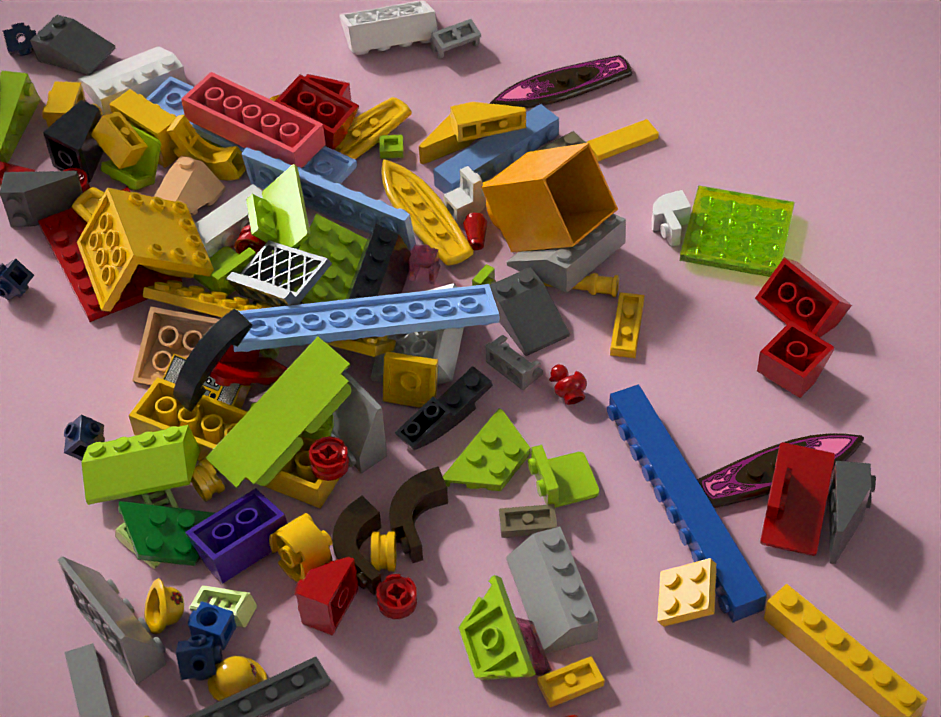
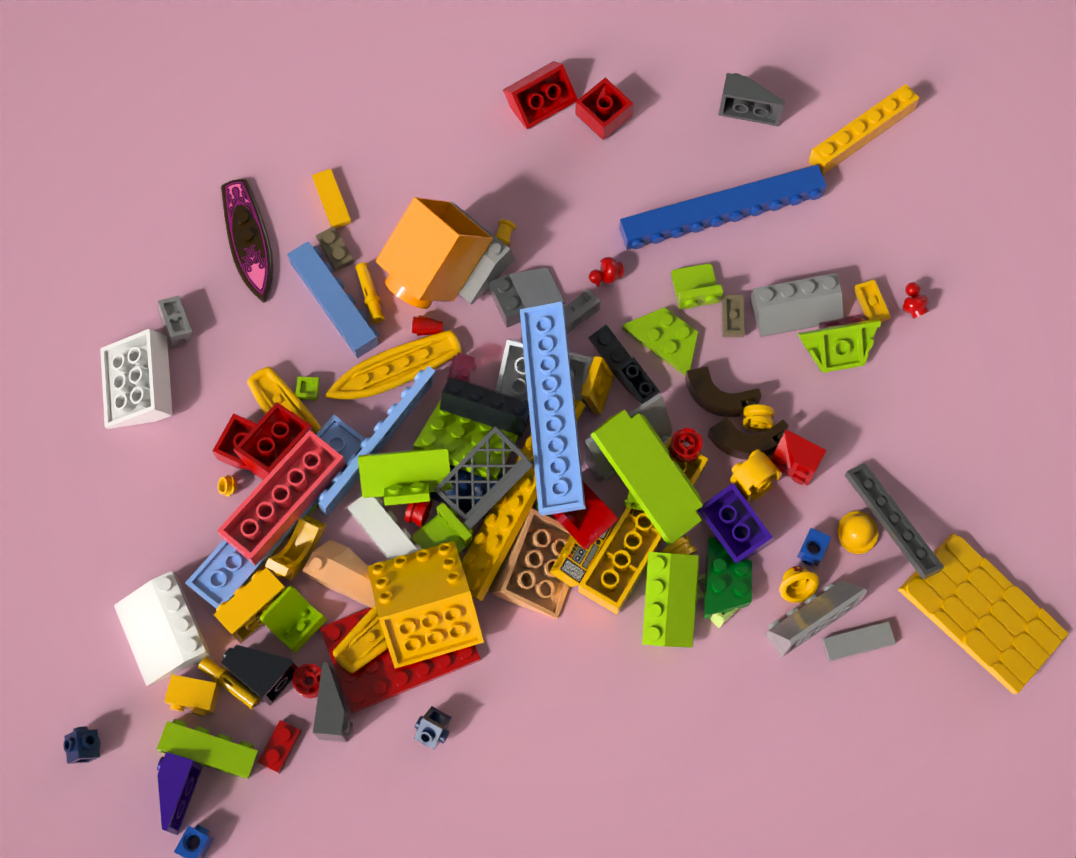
camera: 85 degrees left, 20 degrees up
dark grey slope [30,15,116,75] -> none
dark blue brick [64,414,105,461] -> none
yellow brick [91,111,148,169] -> none
black slope [173,309,253,412] -> none
dark blue brick [176,635,223,680] -> none
yellowish green slope [189,585,257,627] -> none
red wheel [377,574,417,619] -> none
yellow slope [419,114,478,165] -> none
white brick [444,166,486,225] -> none
yellow slope [450,102,526,142] -> none
lime plate [472,264,496,286] -> none
yellow tile [610,292,645,359] -> none
white brick [651,190,691,247] -> none
yellow plate [657,558,716,627] -> none
clear neon green plate [679,185,795,277] -> none
dark brown piece [697,433,864,508] -> none
red bracket [760,442,835,556] -> none

